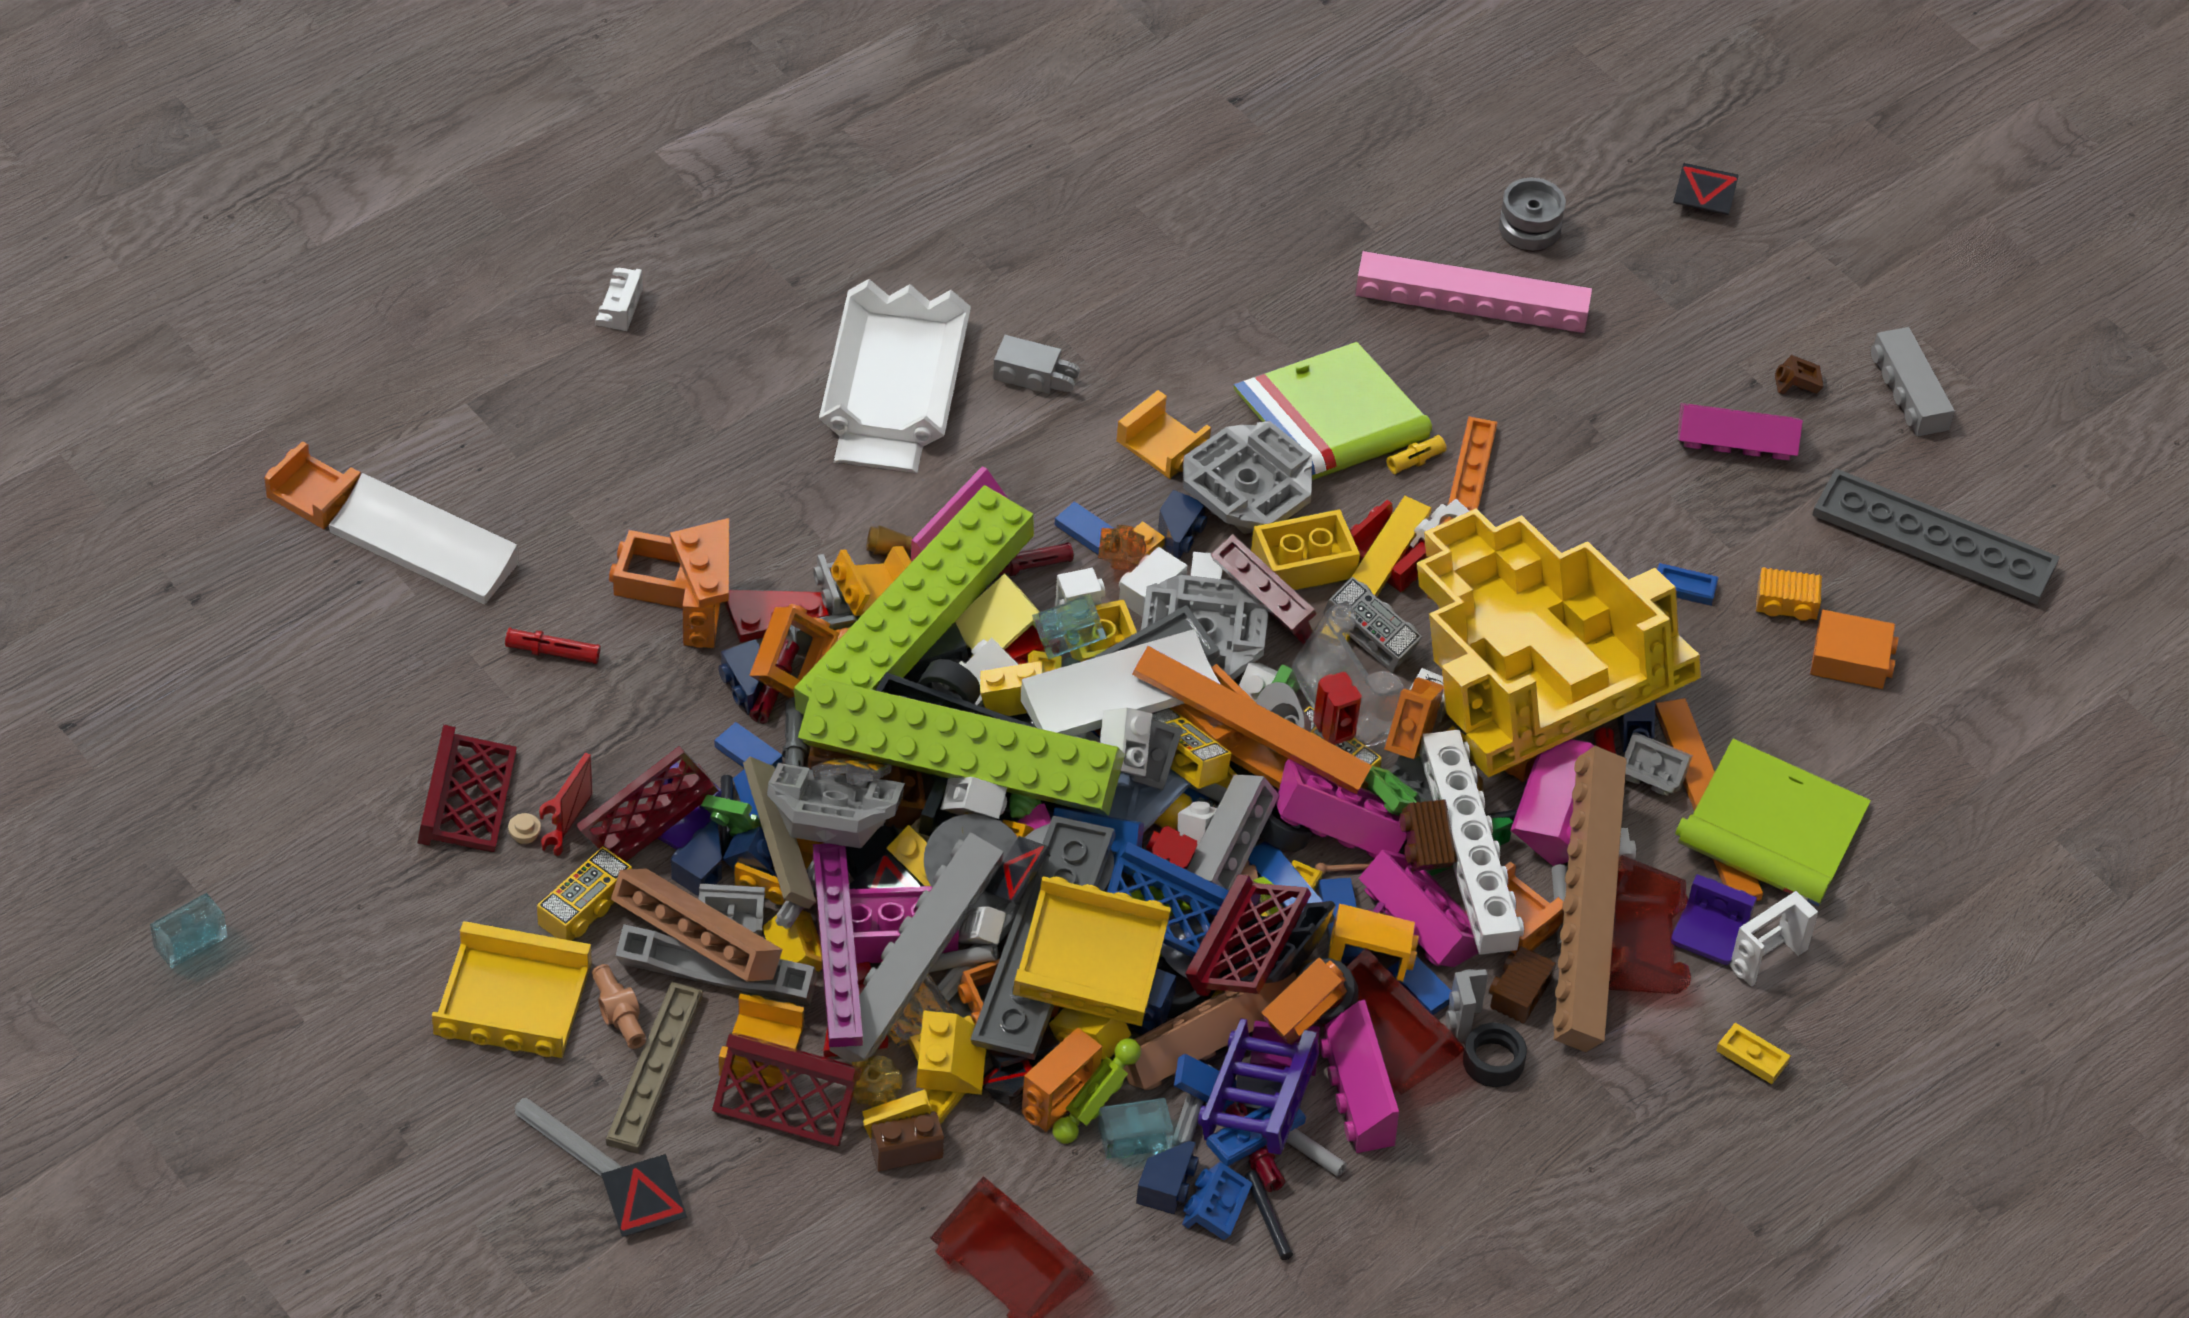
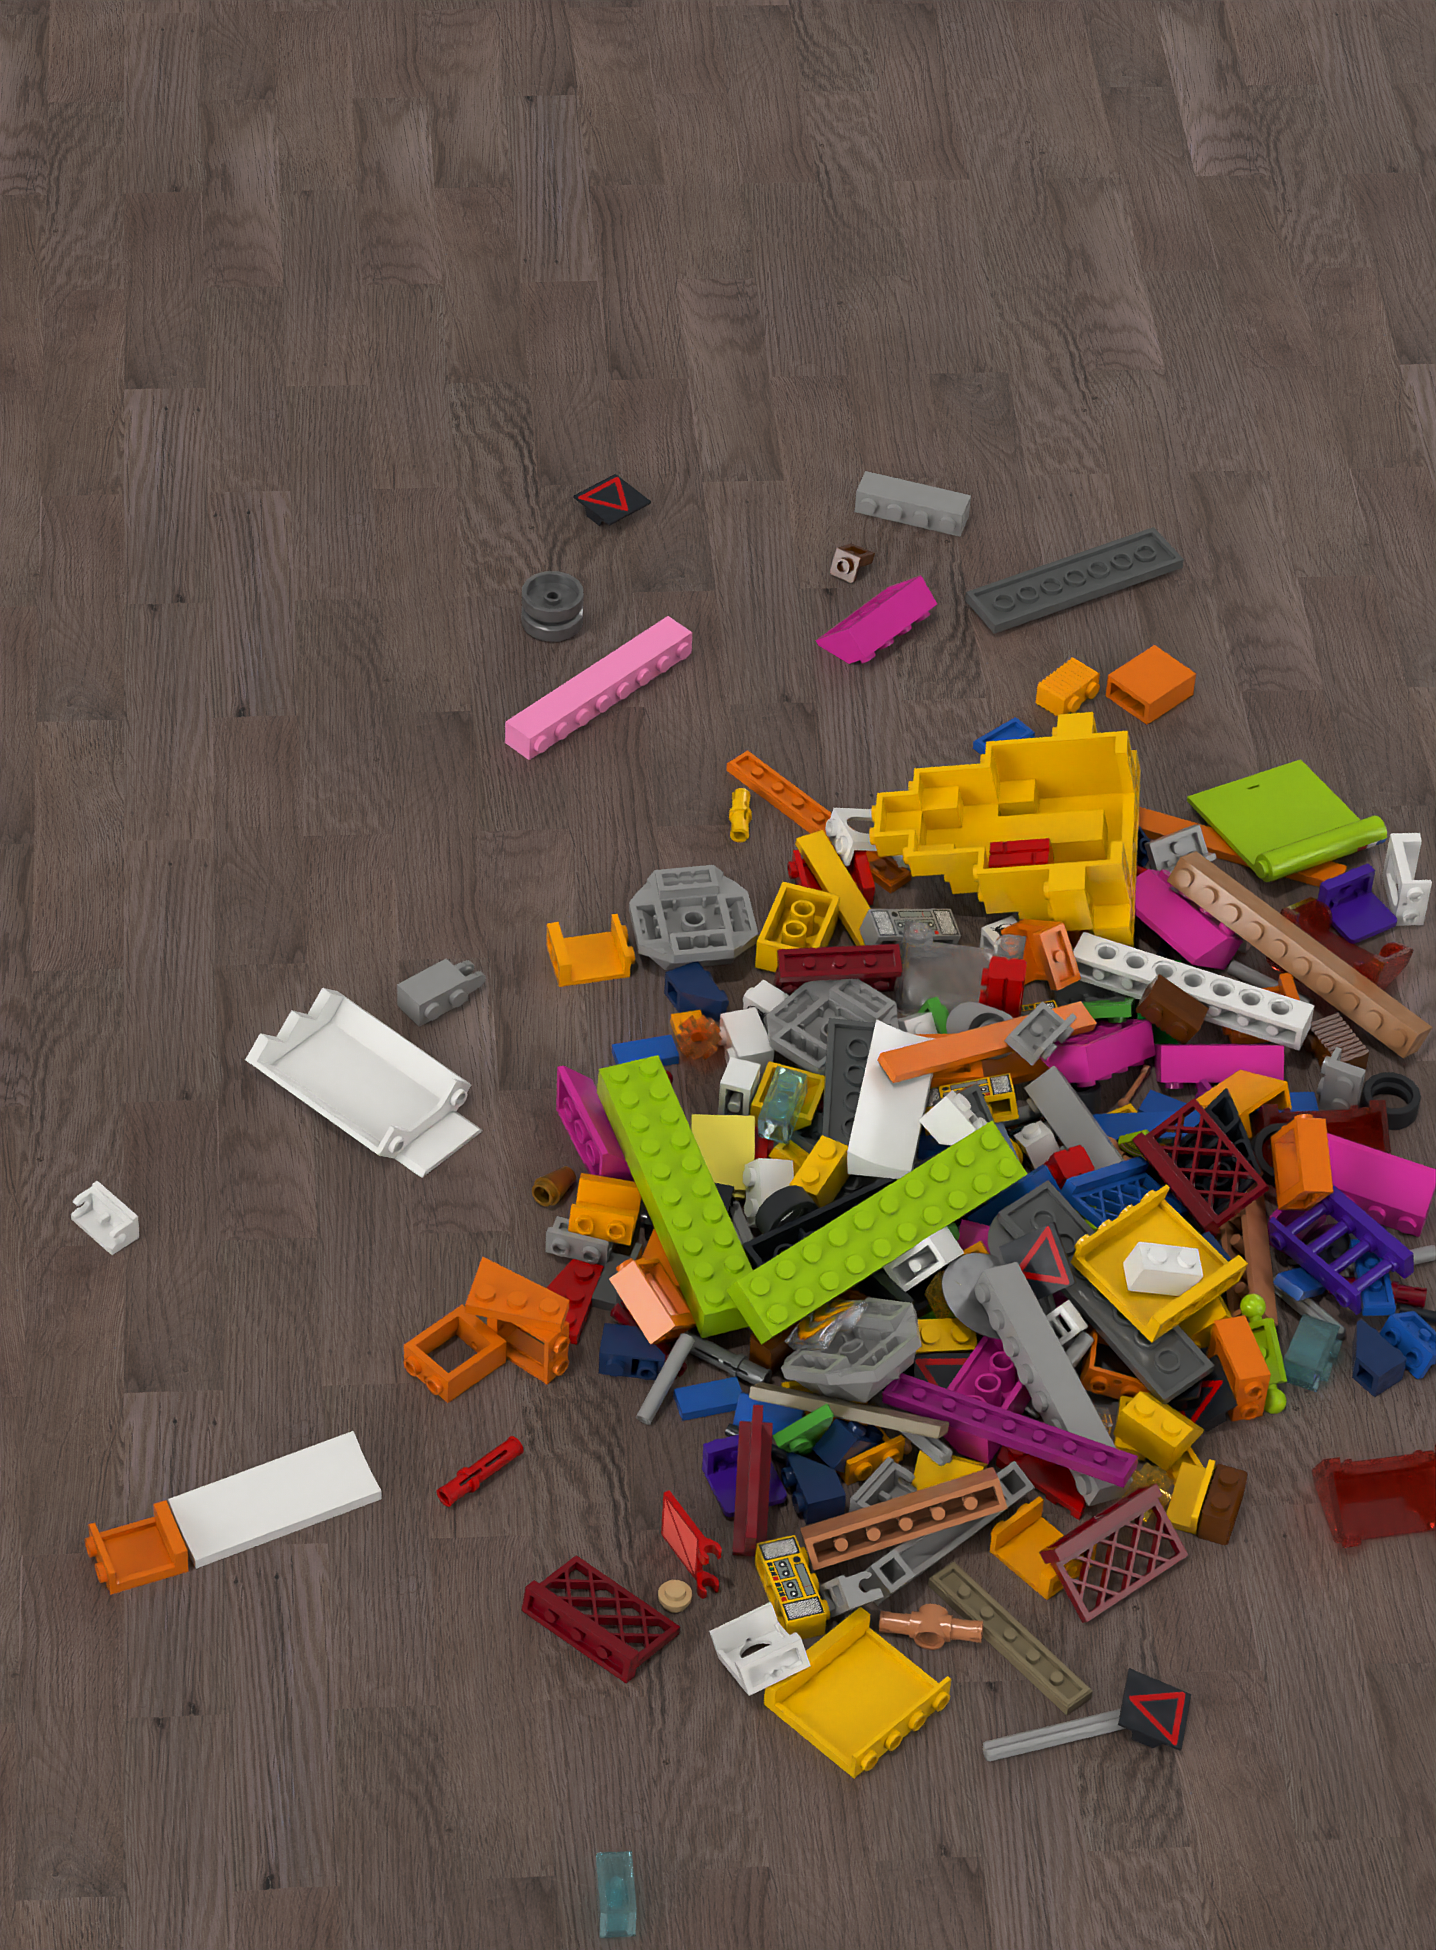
camera: 55 degrees left, 5 degrees down
lime door [1234,342,1432,480] -> none
none -> light grey piece [636,1333,695,1425]
none -> white panel [709,1602,811,1696]
none -> light grey hinge [819,1572,884,1618]
none -> red brick [988,838,1054,868]
none -> light grey bracket [1004,1001,1077,1066]
none -> white brick [1123,1242,1203,1296]

